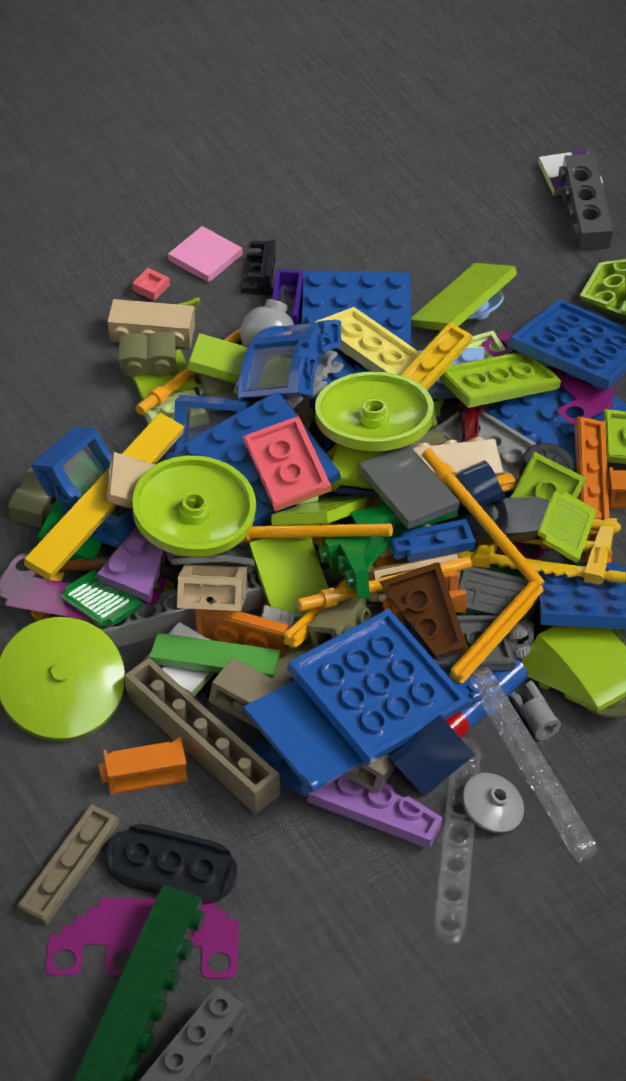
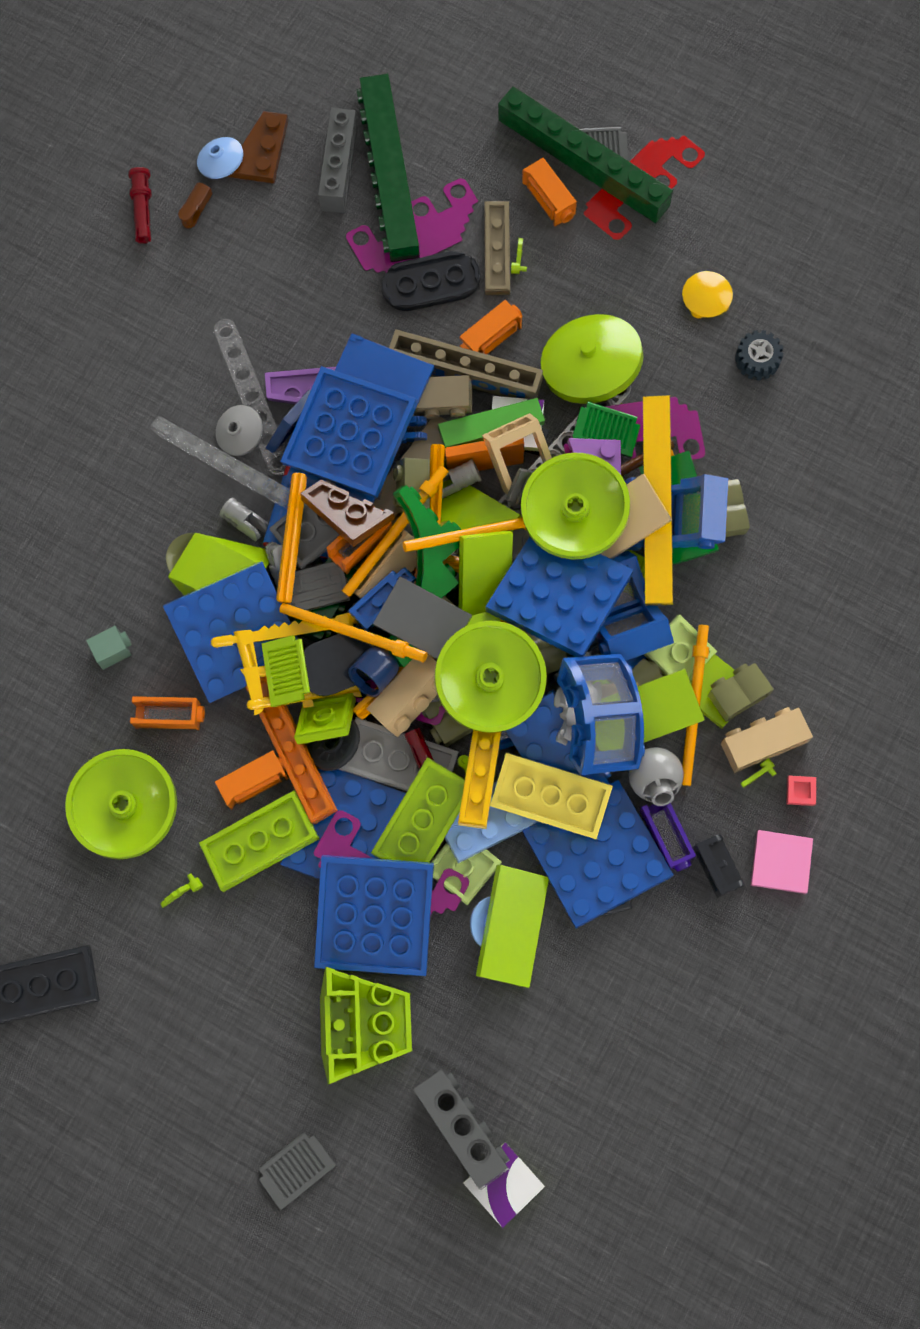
camera: 155 degrees right, 25 degrees up
coral tile [243,416,332,511] -> none
none -> lime piece [511,238,527,274]

